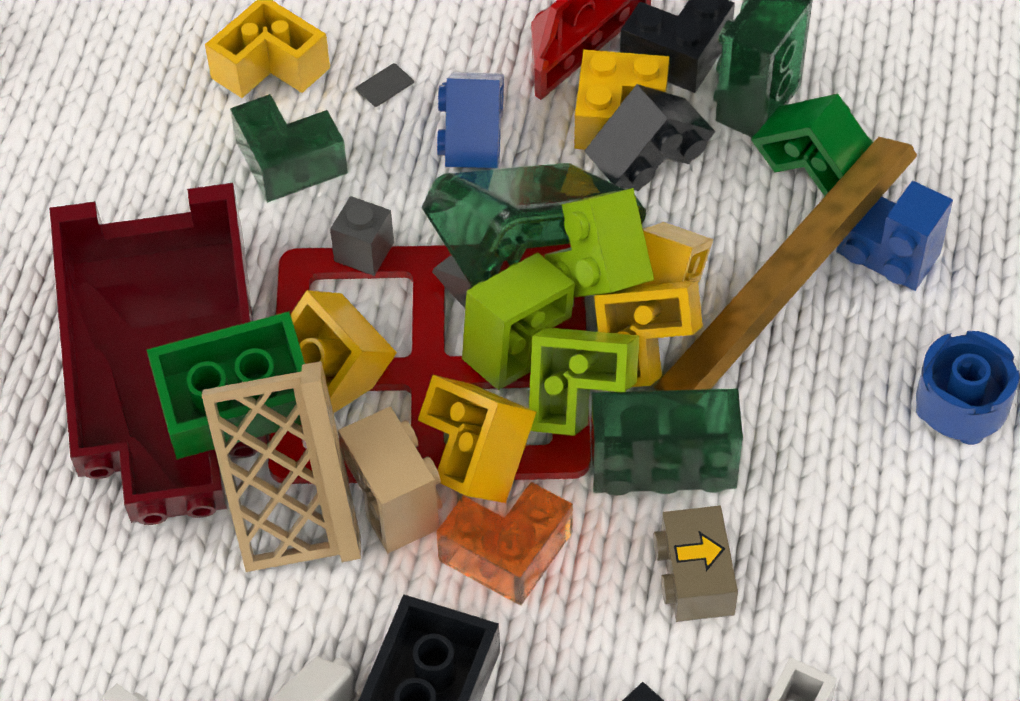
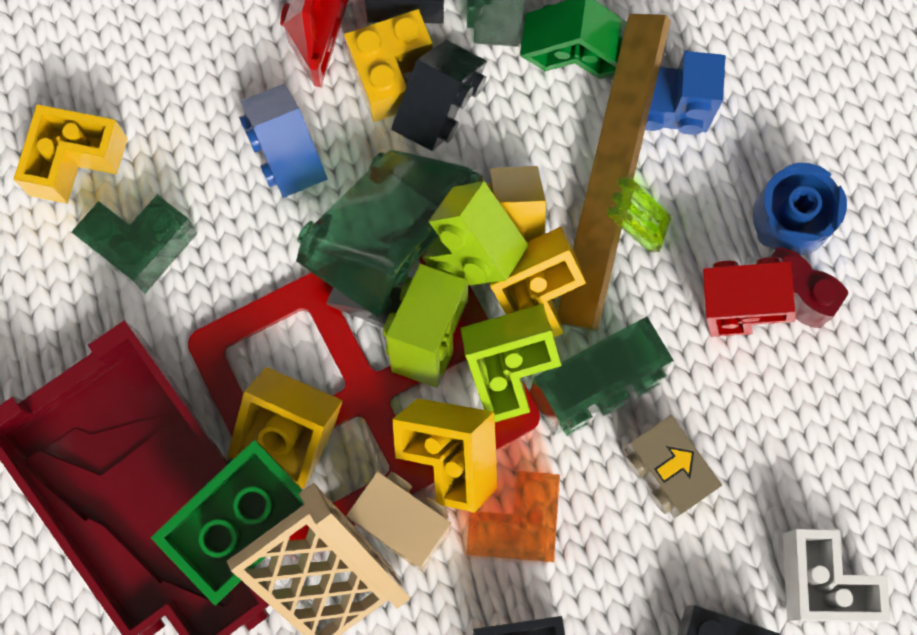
camera: 30 degrees left, 20 degrees up
dark grey brick [330,196,394,276] -> none
dark grey sticker [356,63,414,107] -> none
none -> clear neon green tile [606,178,672,252]
none -> red brick [703,257,795,337]
none -> dark red brick [770,247,849,328]

